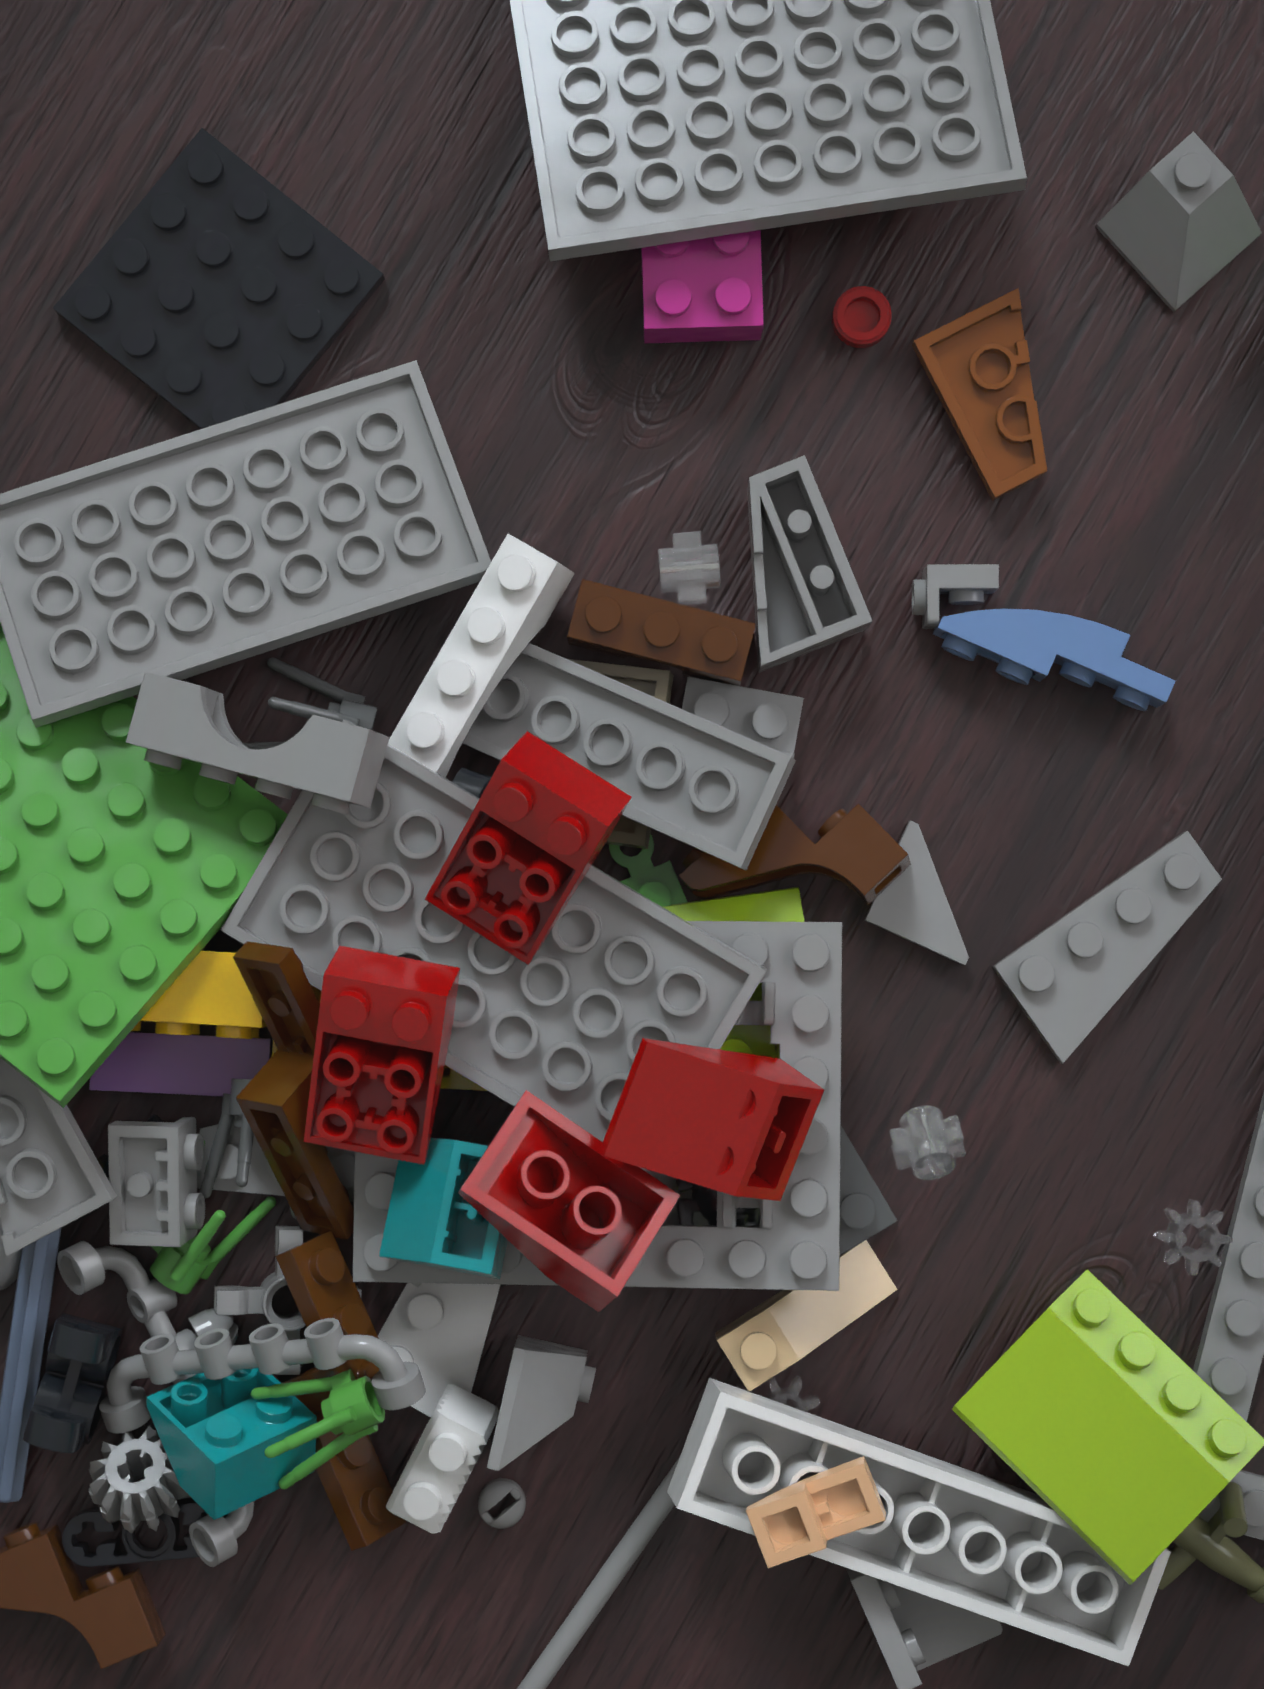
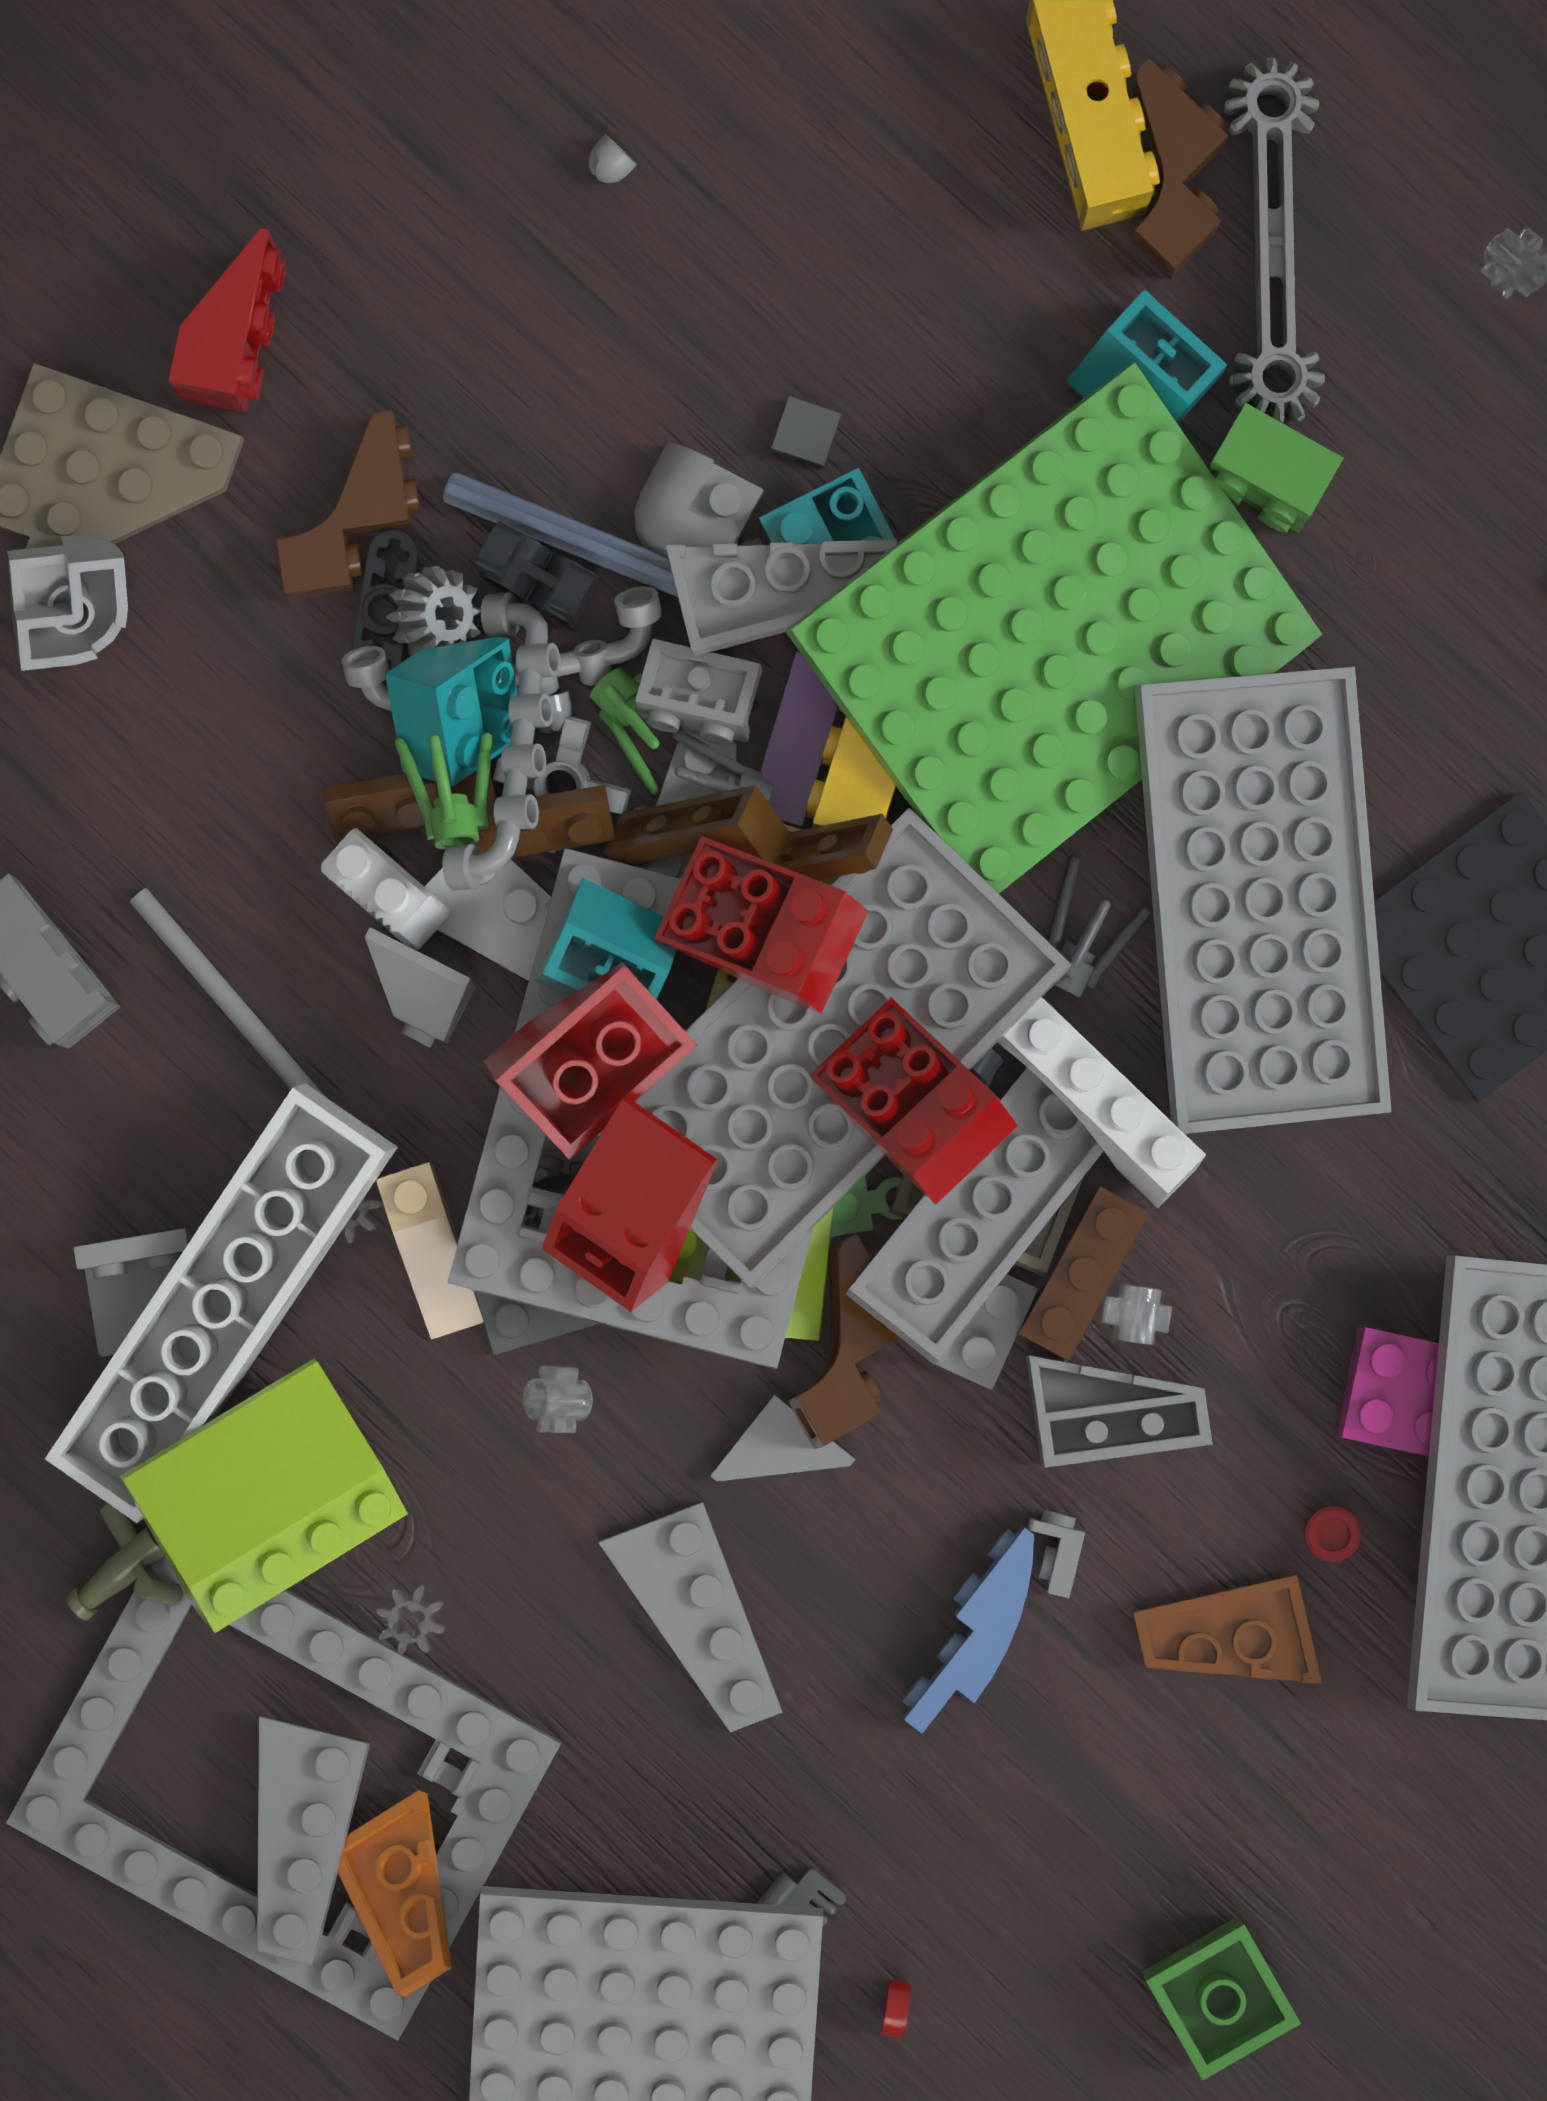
camera: 105 degrees right, 0 degrees up
light grey arch [126,671,390,815] -> none
light grey hinge [478,1478,526,1529] -> none
light nougat slope [746,1456,886,1568] -> none
light grey slope [1095,131,1262,313] -> none

